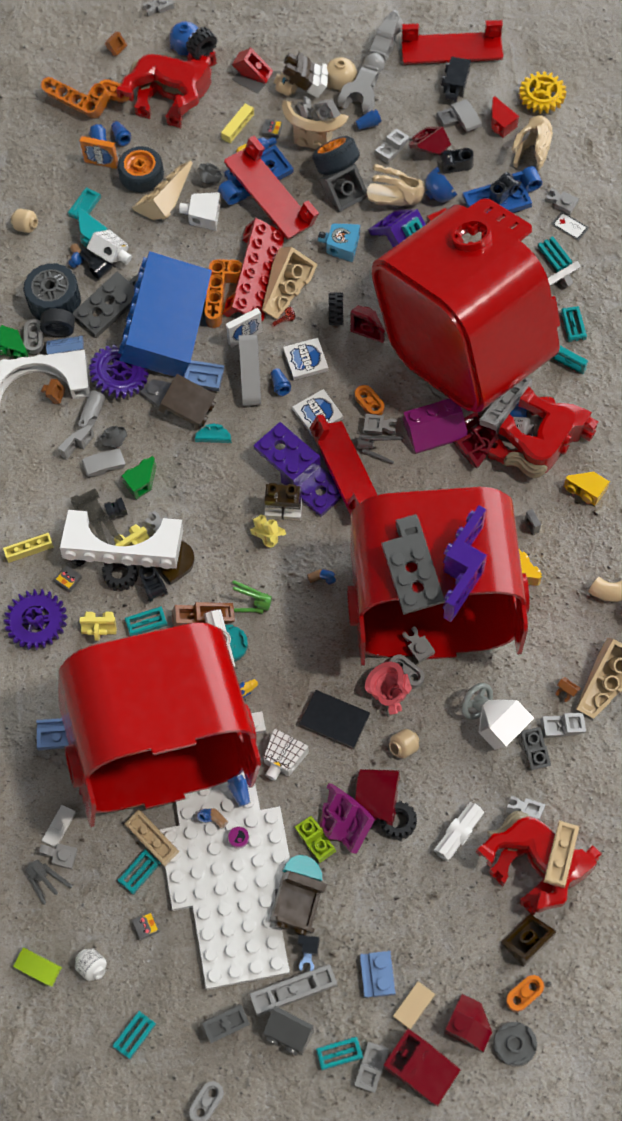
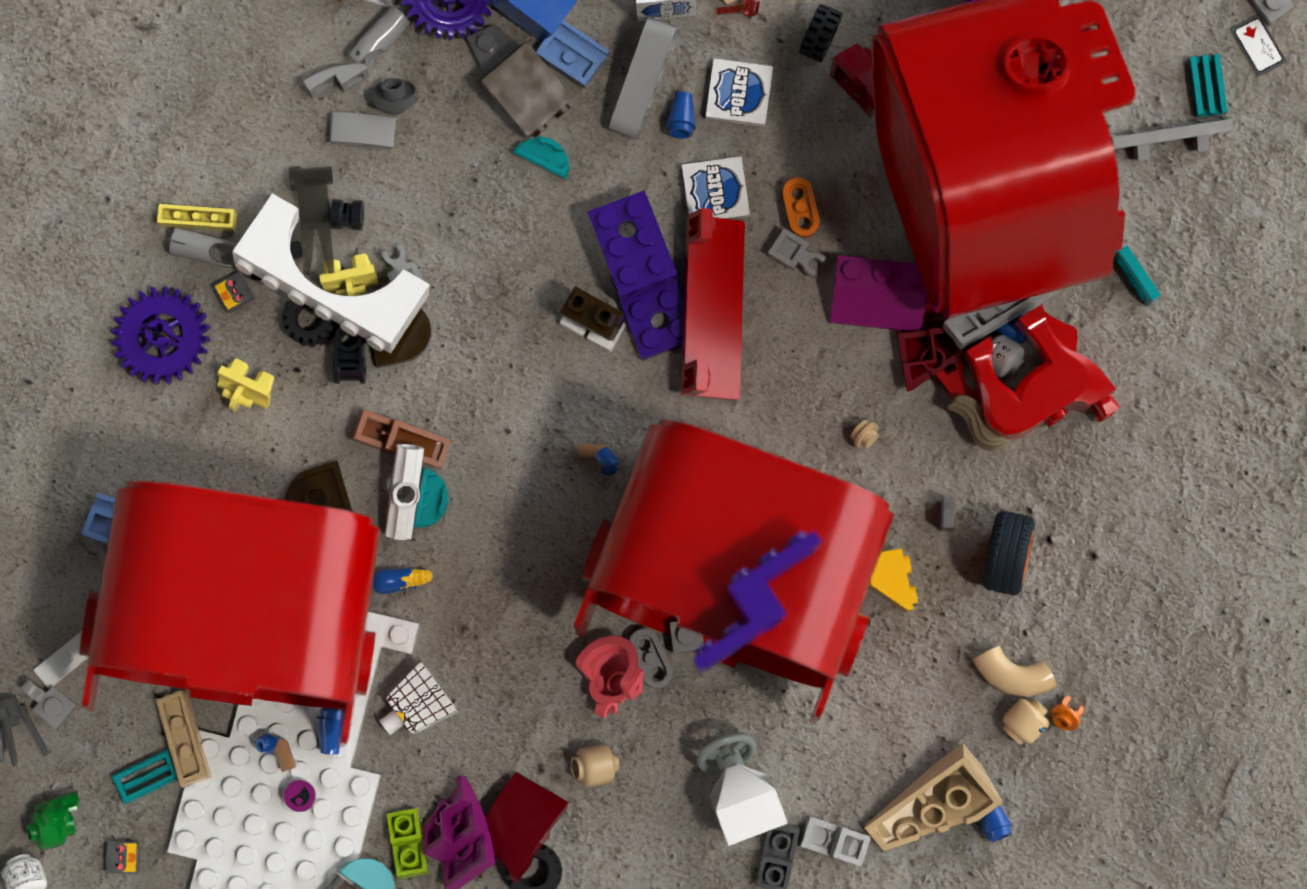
camera: 25 degrees right, 15 degrees up
green slope [121,456,157,500] -> none
teal tile [125,606,168,637] -> none
bright green plant [232,580,272,614] -> none
light yellow hips [250,515,286,548] -> none
black tile [299,690,370,749] -> none
dark grey plant [358,434,404,464] -> none
dark grey hinge [382,514,445,614] -> none
dark orange tile [556,677,581,702] -> none
teal tile [561,306,587,342] -> none
yellow slope [563,472,610,506] -> none
none -> green head [26,791,80,850]
none -> light grey piece [169,228,237,268]
none -> black wheel [982,511,1036,596]

